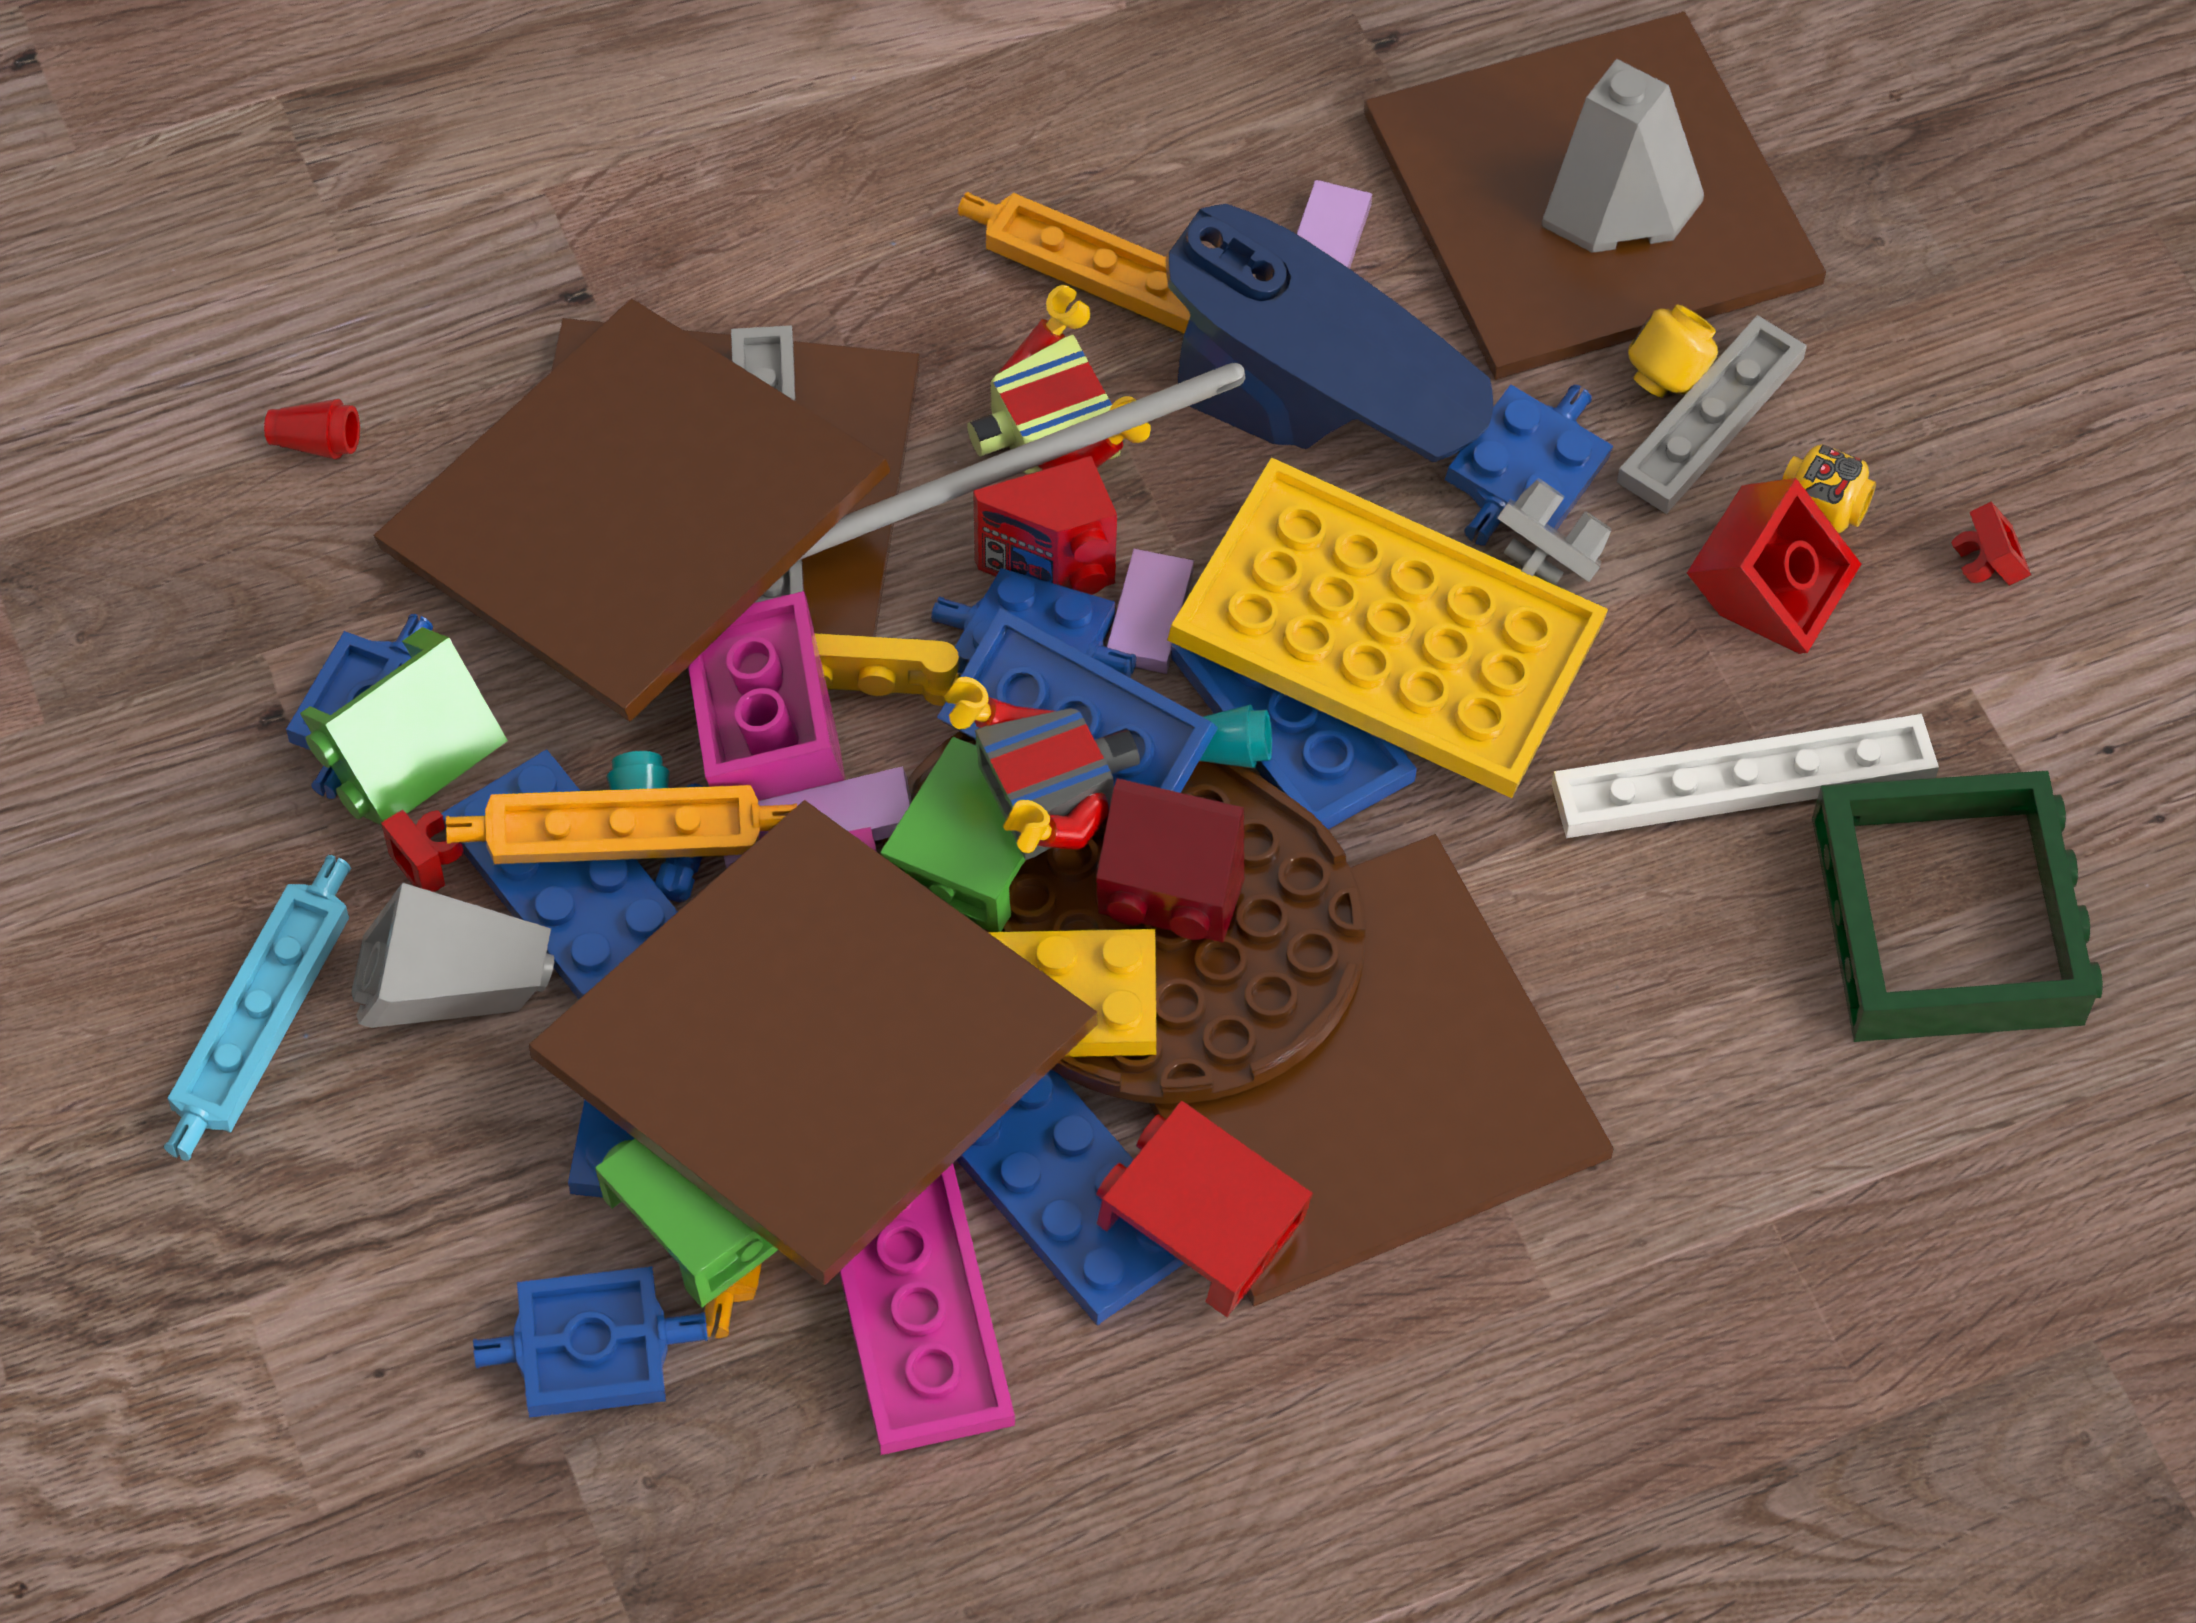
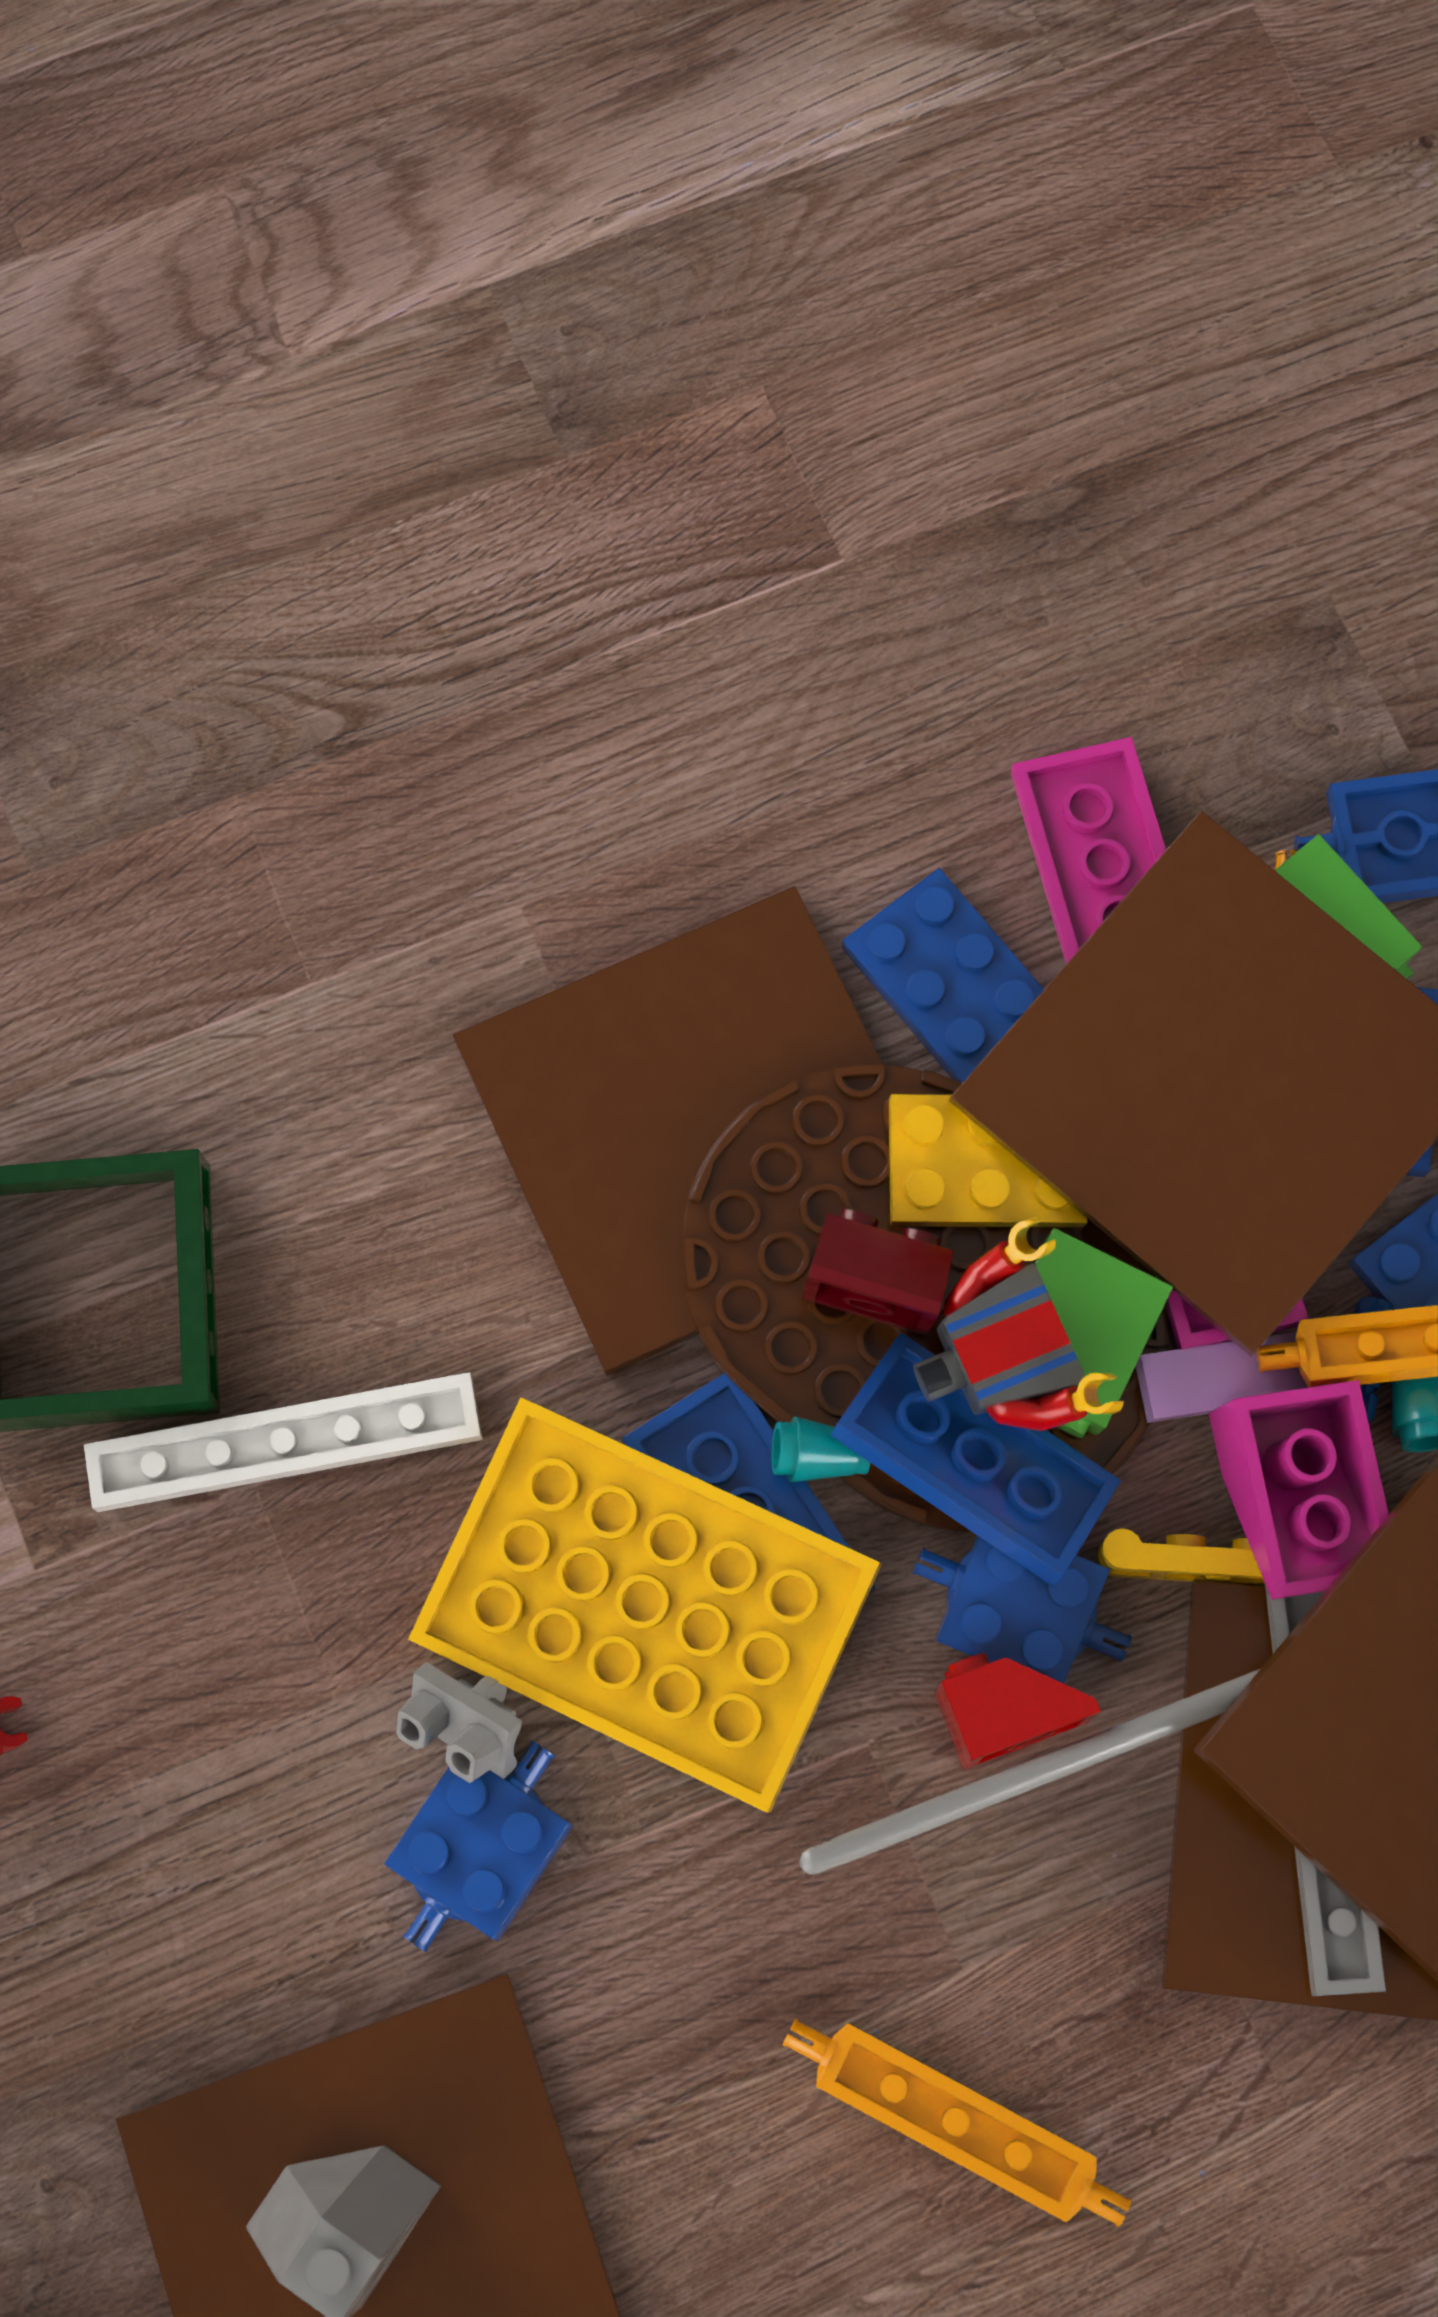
camera: 175 degrees left, 15 degrees up
torso [967,285,1151,474] -> none
red panel [1096,1100,1313,1318] -> none
lavender tile [1107,549,1194,674] -> none
dark blue piece [1166,204,1493,462] -> none
lavender tile [1297,180,1372,269] -> none
light grey plate [1617,315,1807,514] -> none
yellow head [1628,304,1718,398] -> none
red slope [1687,478,1861,654] -> none
head [1782,444,1876,533] -> none

